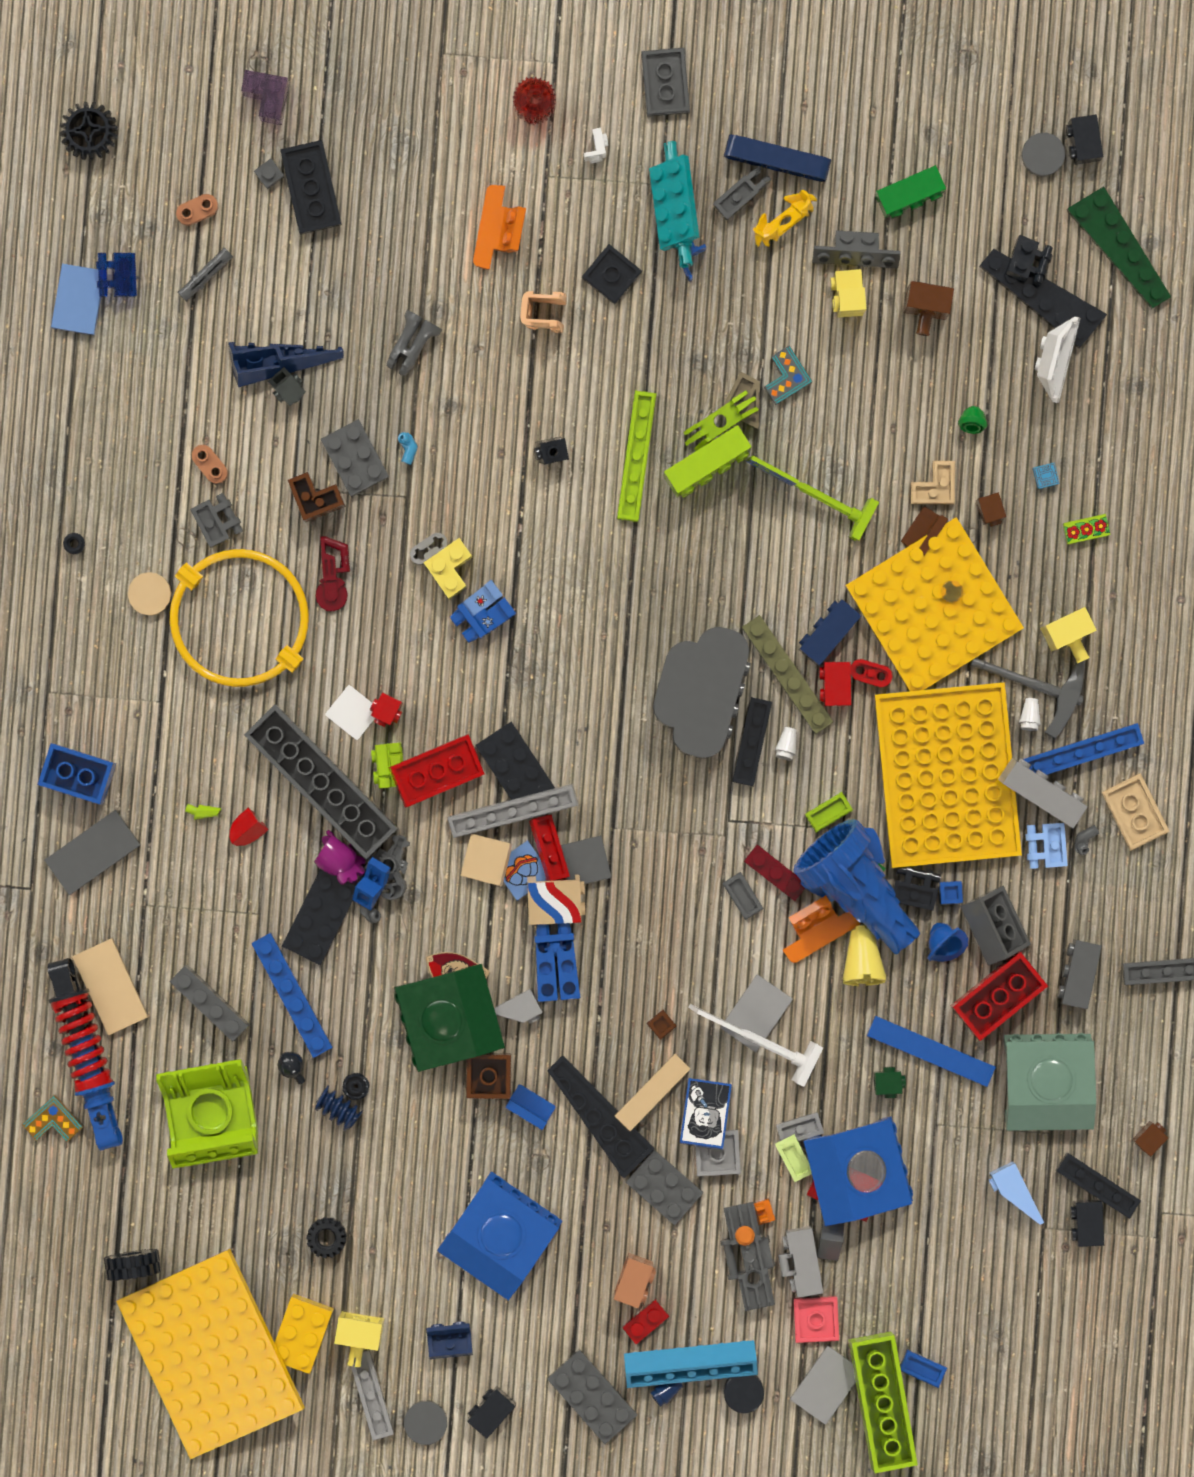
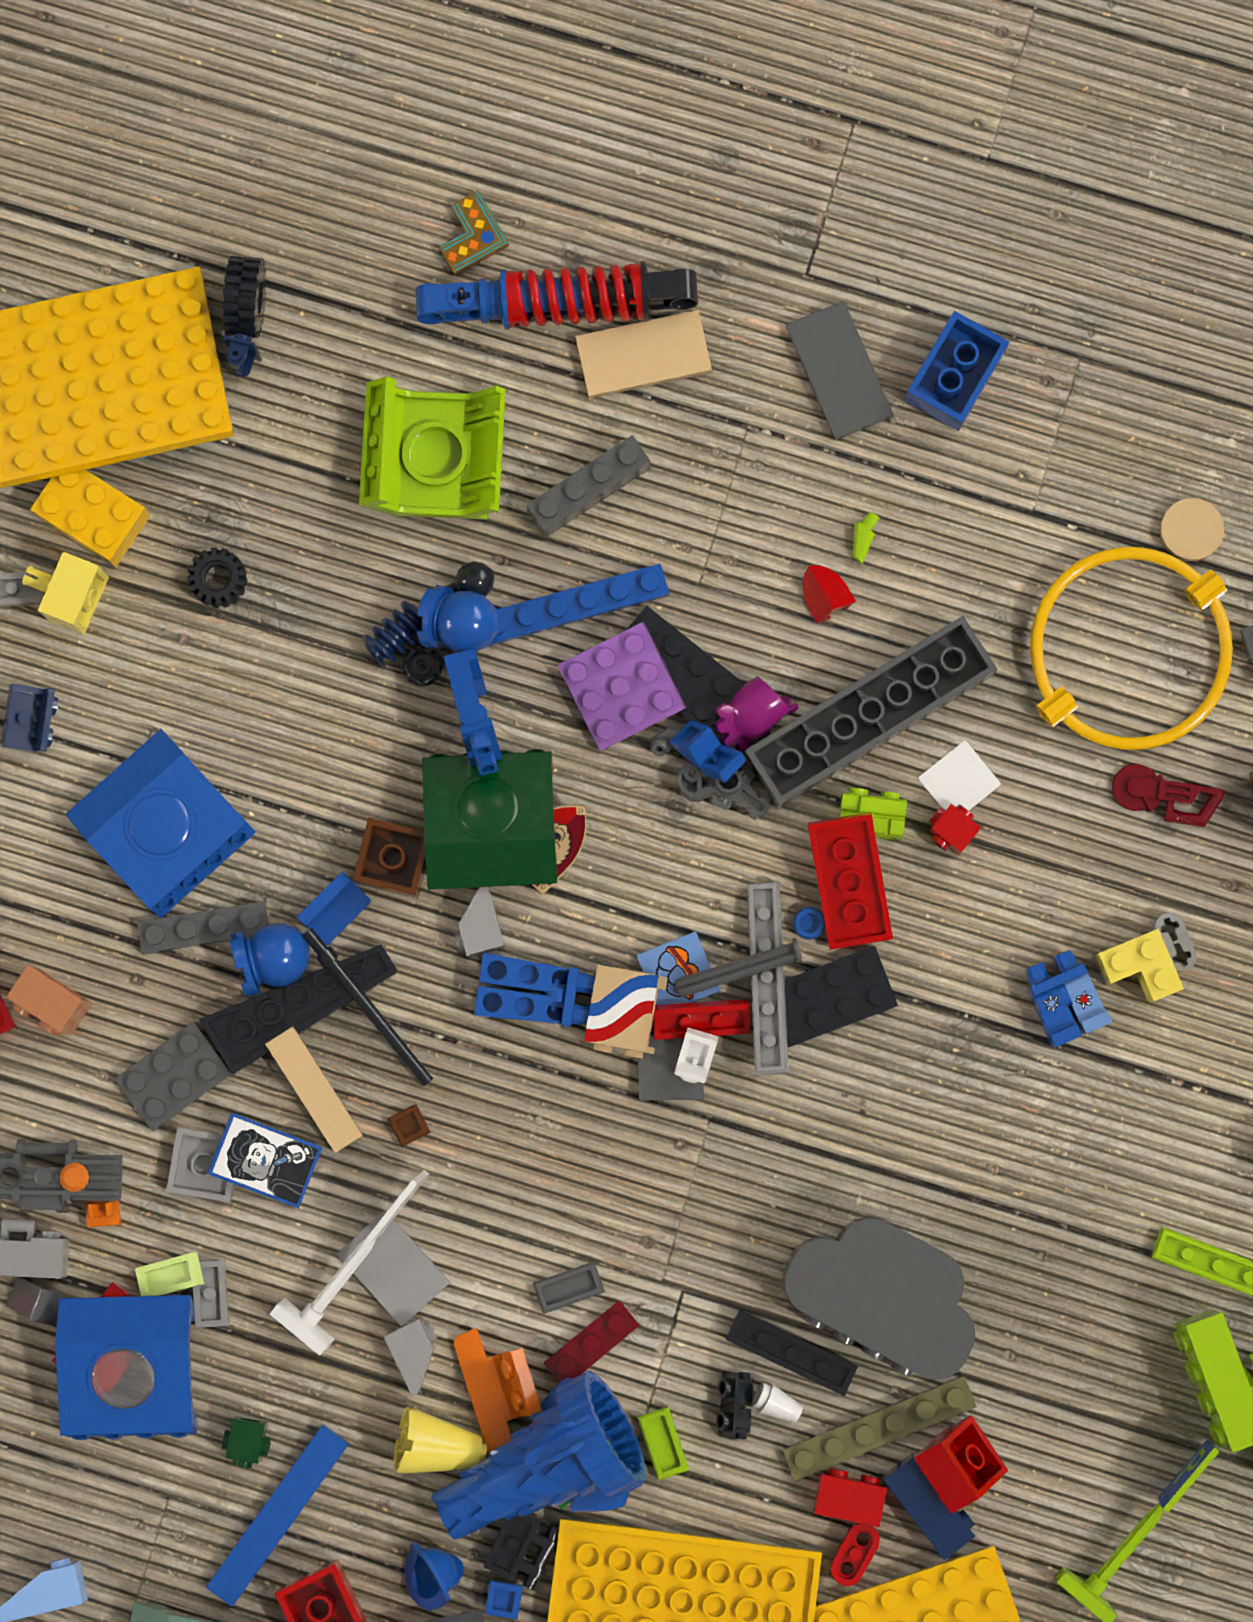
camera: 105 degrees right, 5 degrees down
tan tile [460,834,513,886] -> none
none -> dark grey plate [137,901,269,955]
none -> dark blue hinge [223,333,262,377]
none -> blue tile [230,923,309,997]
none -> black bar [302,928,433,1086]
none -> light grey slope [384,1318,437,1396]
none -> blue tile [417,585,499,652]
none -> blue hips [444,648,502,775]
none -> medium lavender plate [557,622,686,751]
none -> white bracket [674,1028,719,1083]
none -> dark grey axle [675,938,803,997]
none -> black hinge [716,1370,754,1440]
none -> blue tile [793,907,825,940]
none -> red brick [914,1415,1009,1514]

